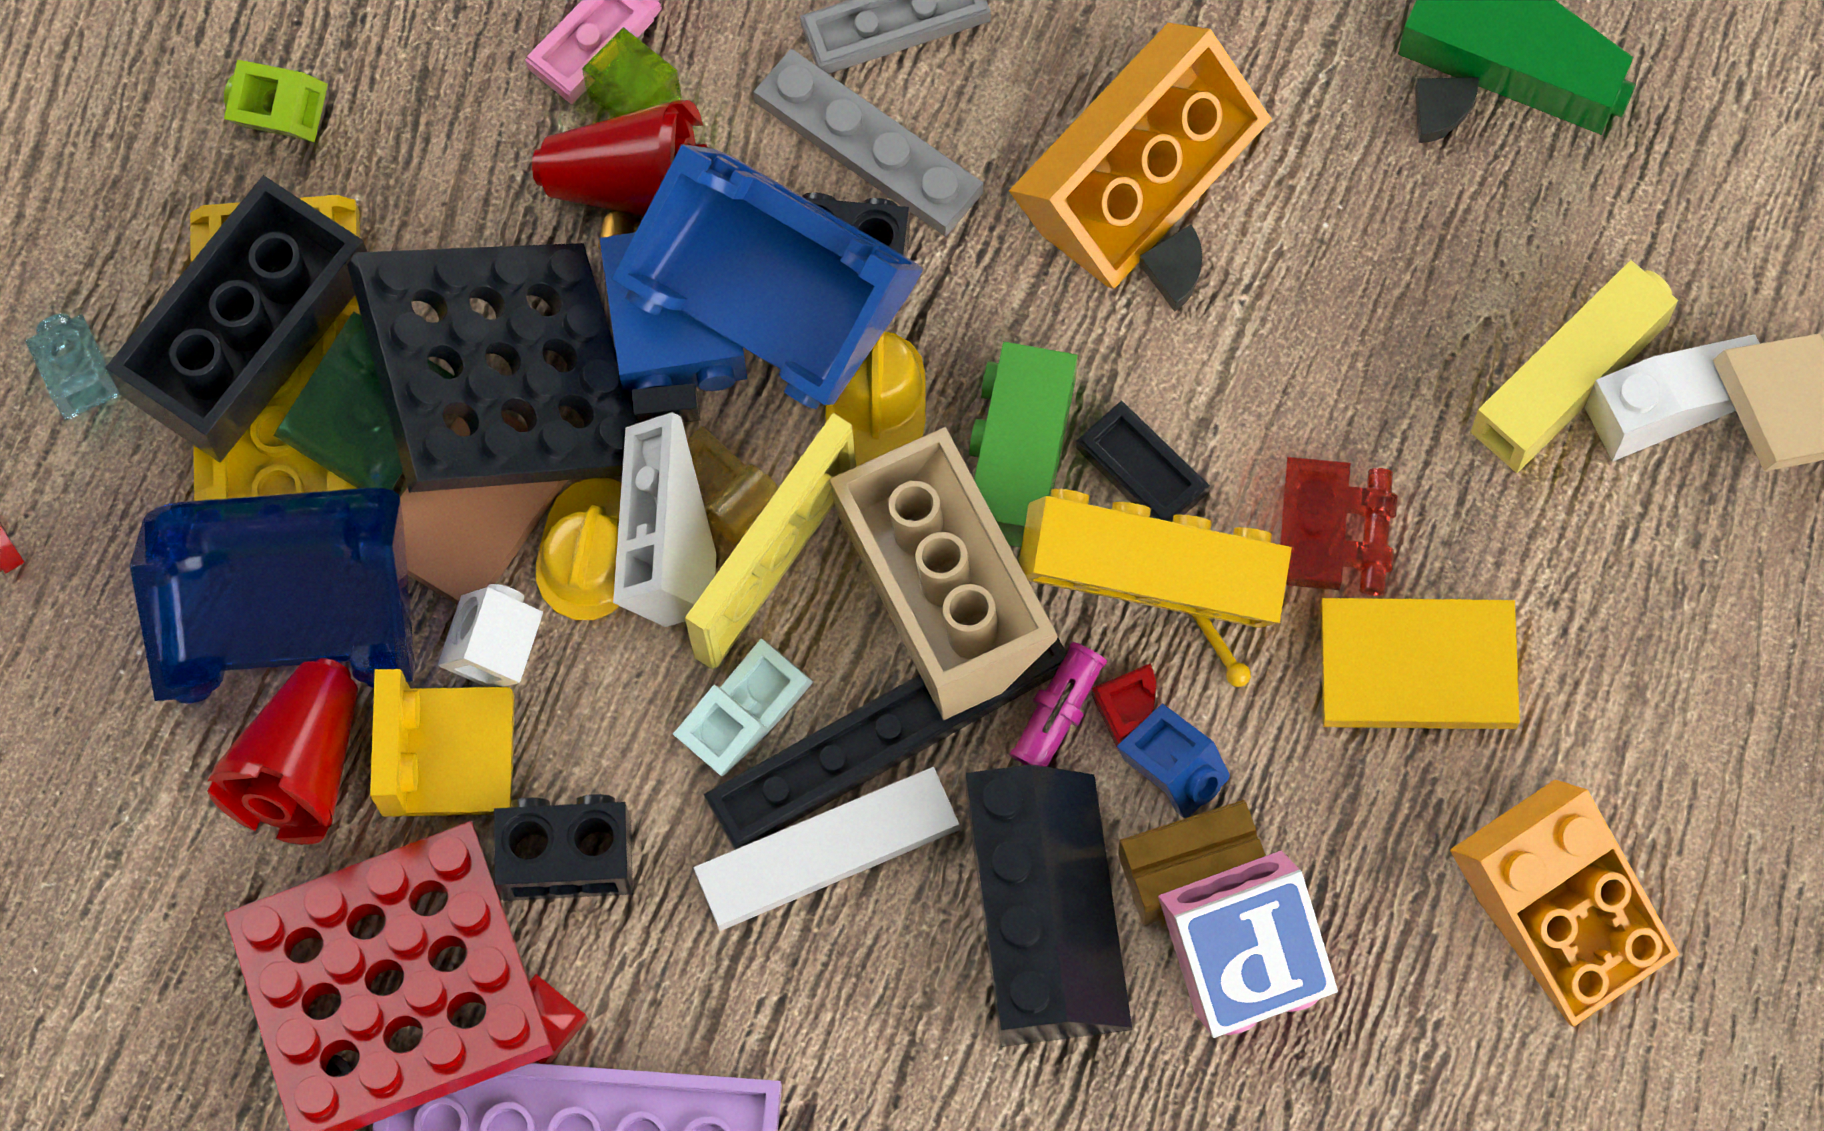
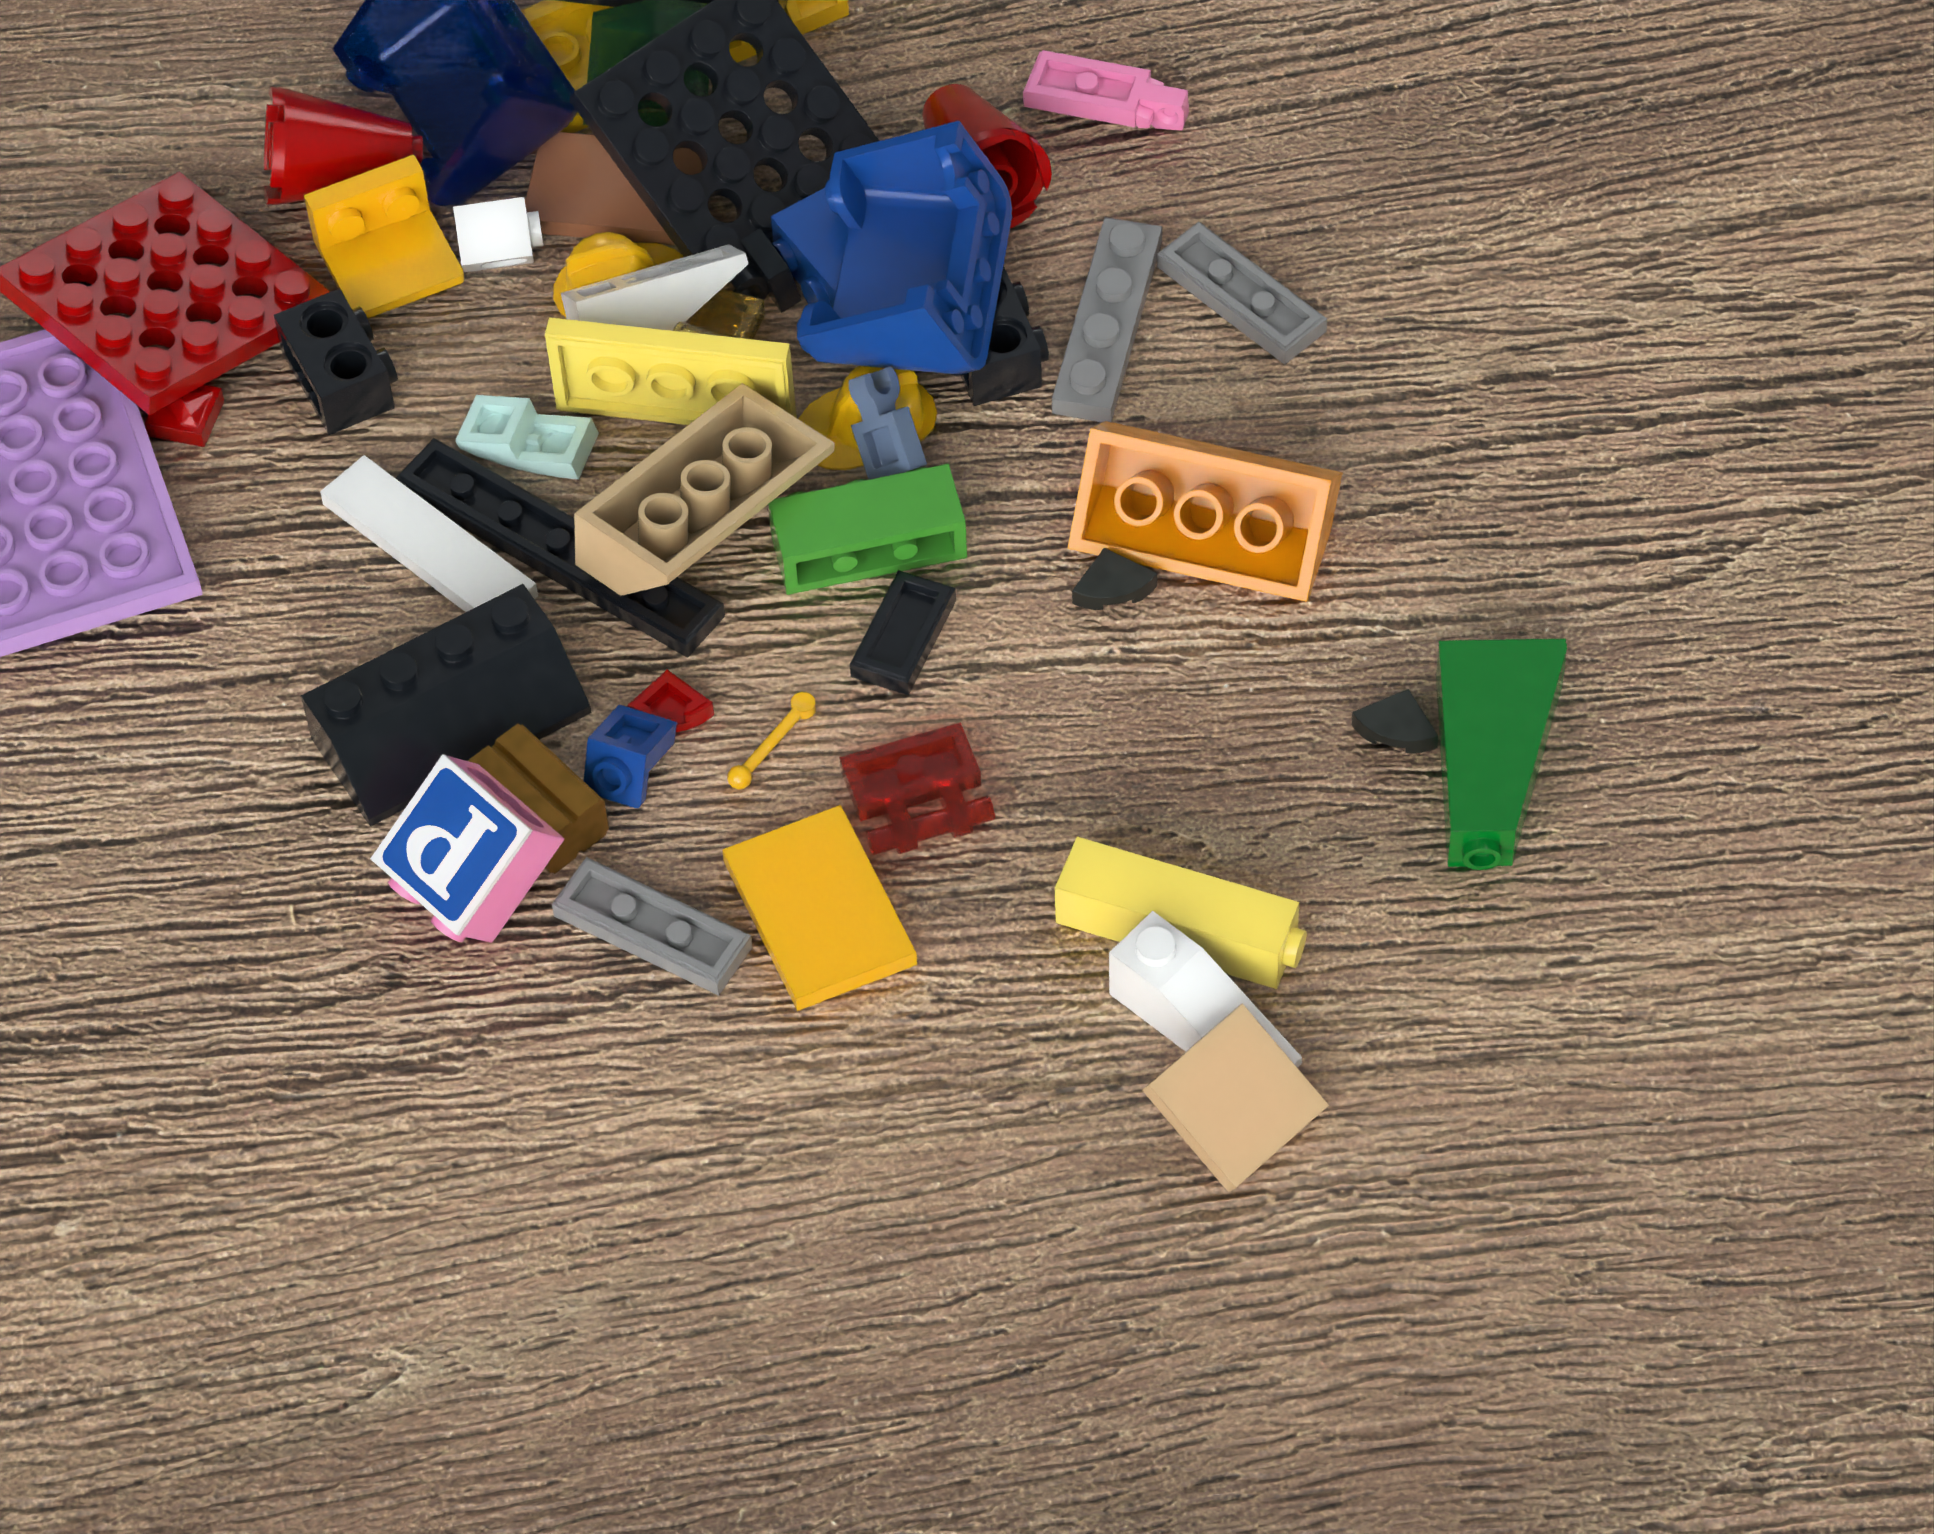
camera: 65 degrees right, 15 degrees down
clear neon green brick [582,27,682,117] -> none
dark pink pin [1009,641,1107,767] -> none
yellow brick [1019,489,1292,628] -> none
light orange slope [1450,779,1680,1027] -> none
none -> light grey tile [552,857,752,996]
none -> sand blue plate [848,367,927,480]

